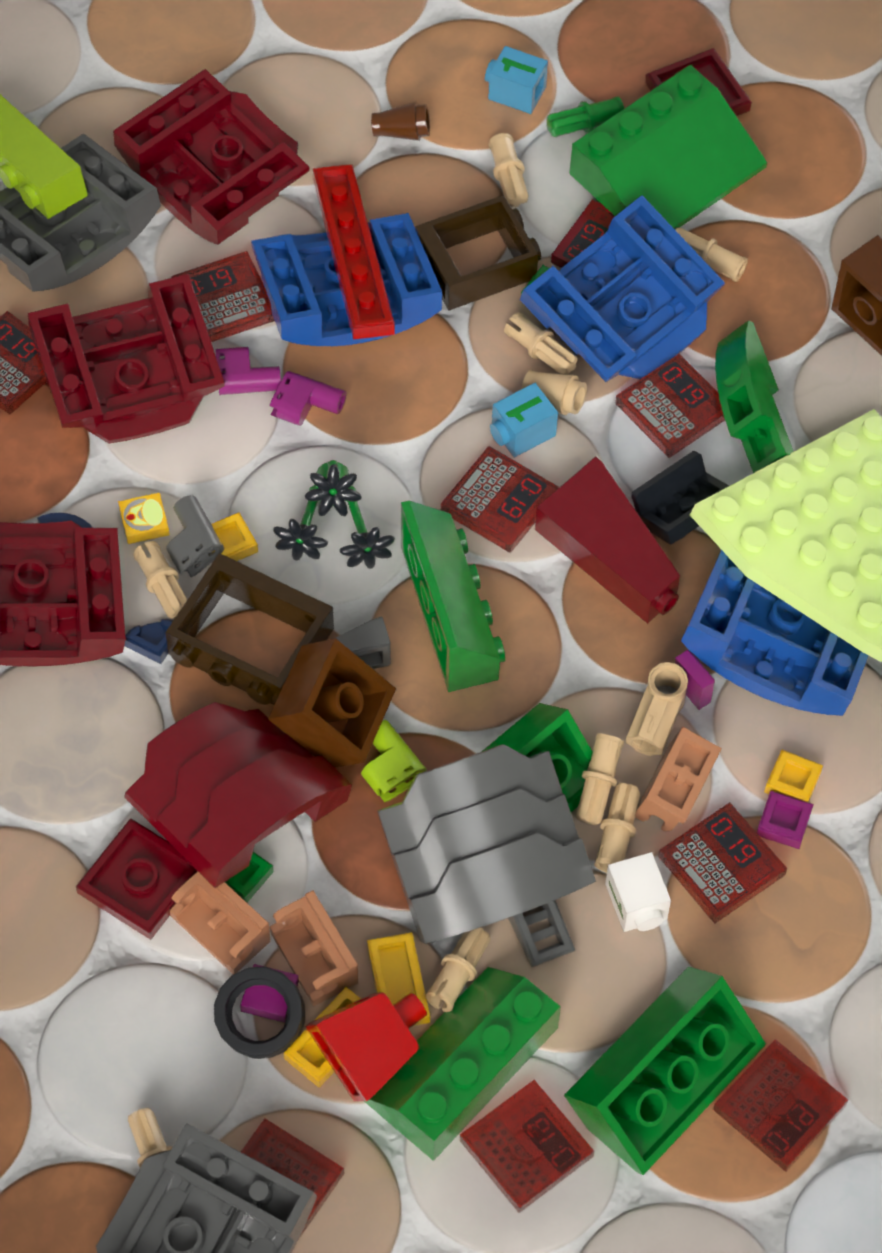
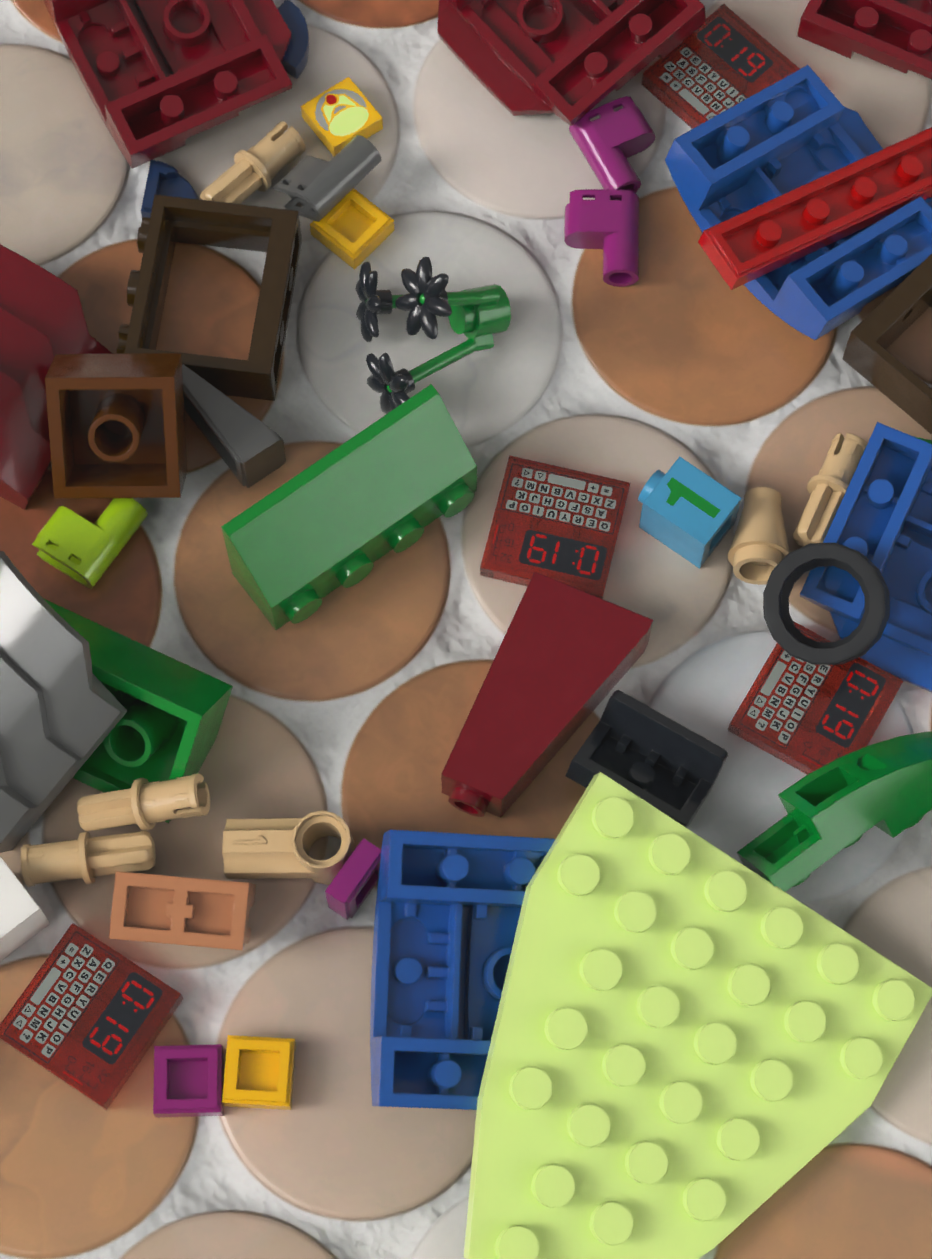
camera: 70 degrees right, 10 degrees up
none -> black tyre [763,543,890,665]

